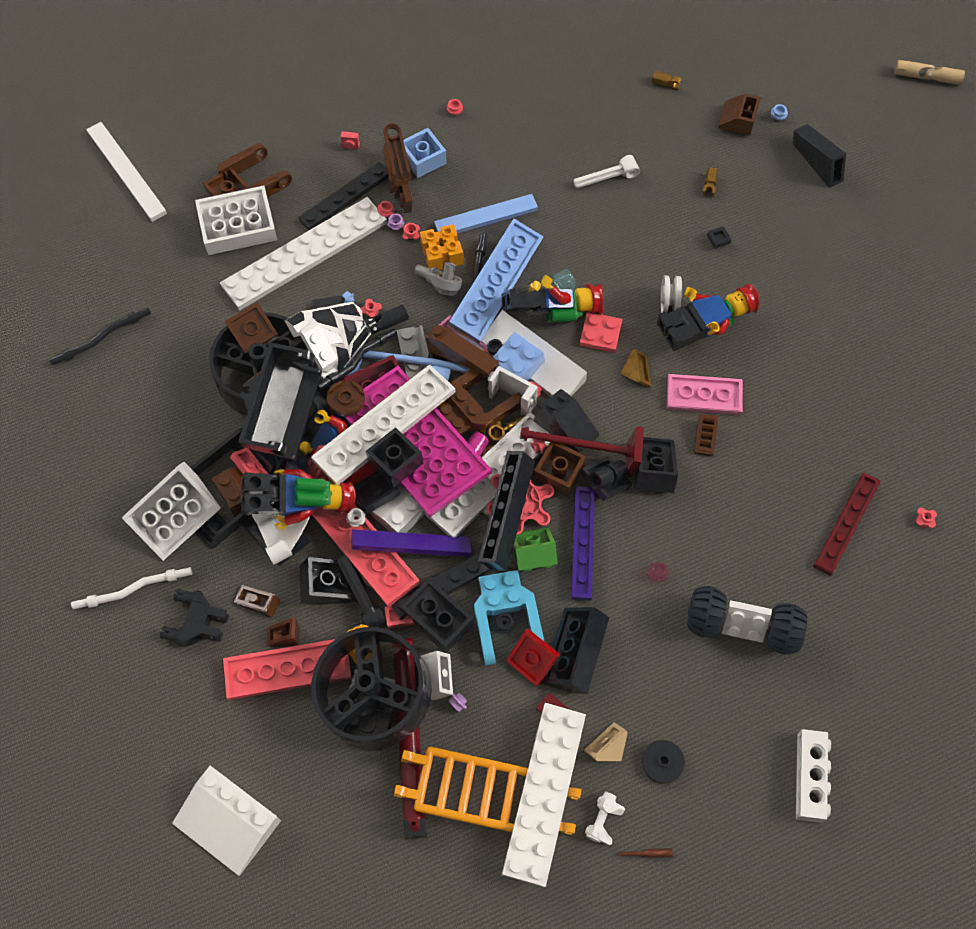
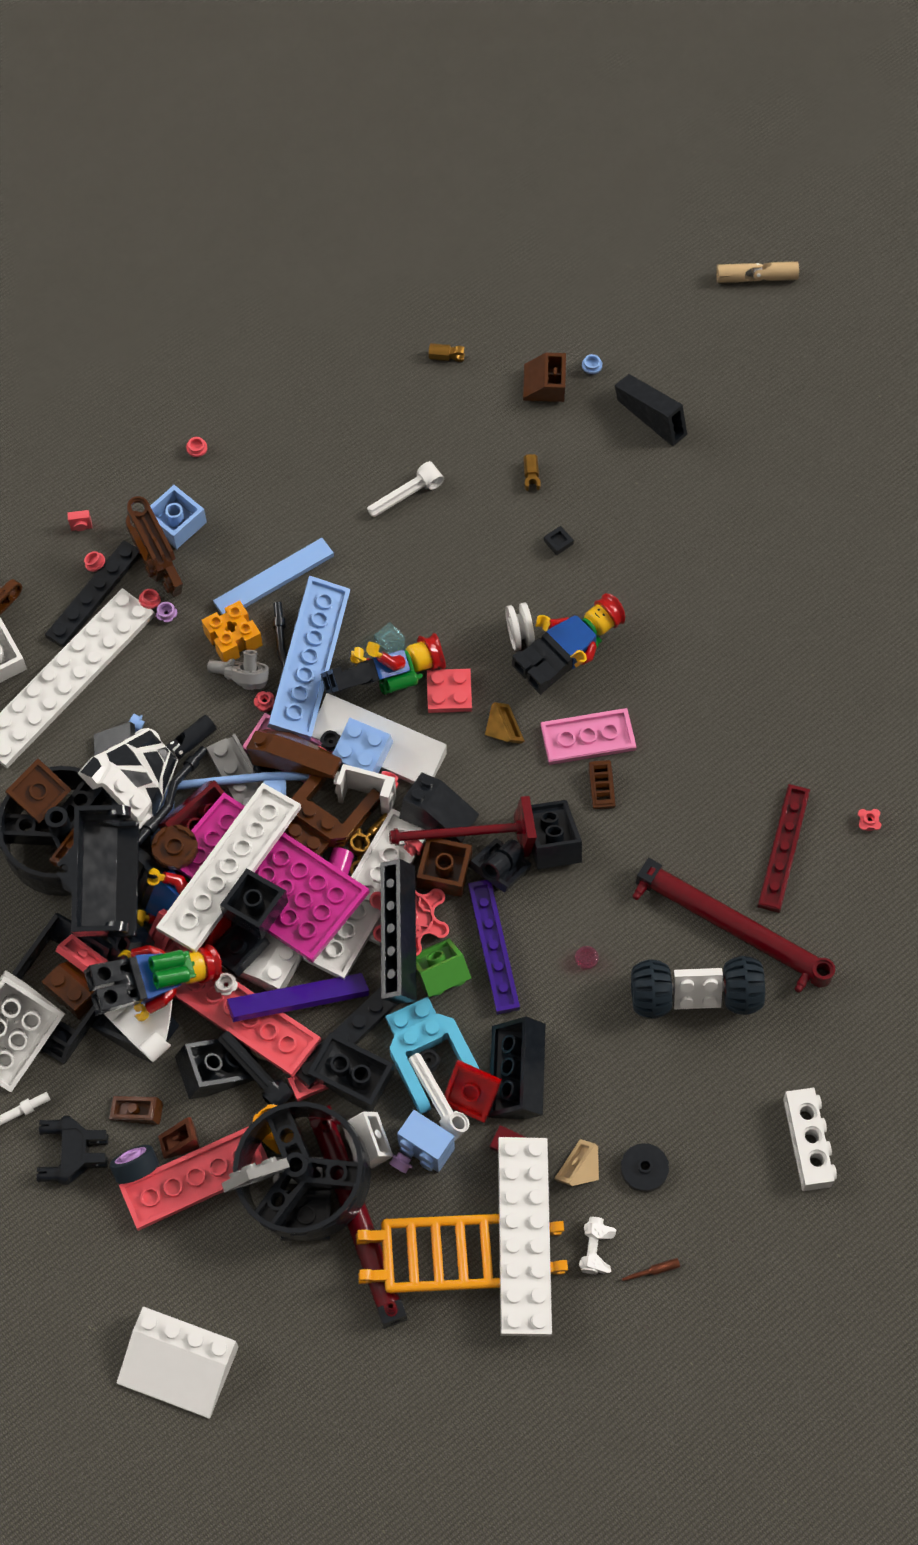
camera: 15 degrees left, 0 degrees up
coral plate [360,299,382,318] -> none
coral plate [402,223,420,240] -> none
none -> coral plate [84,551,105,572]
none -> black wheel [110,1145,159,1184]
none -> light grey plate [221,1156,290,1193]
none -> coral plate [254,691,275,712]
none -> light blue brick [397,1110,455,1173]
none -> white axle [409,1053,469,1141]
none -> dark red piece [632,857,835,993]

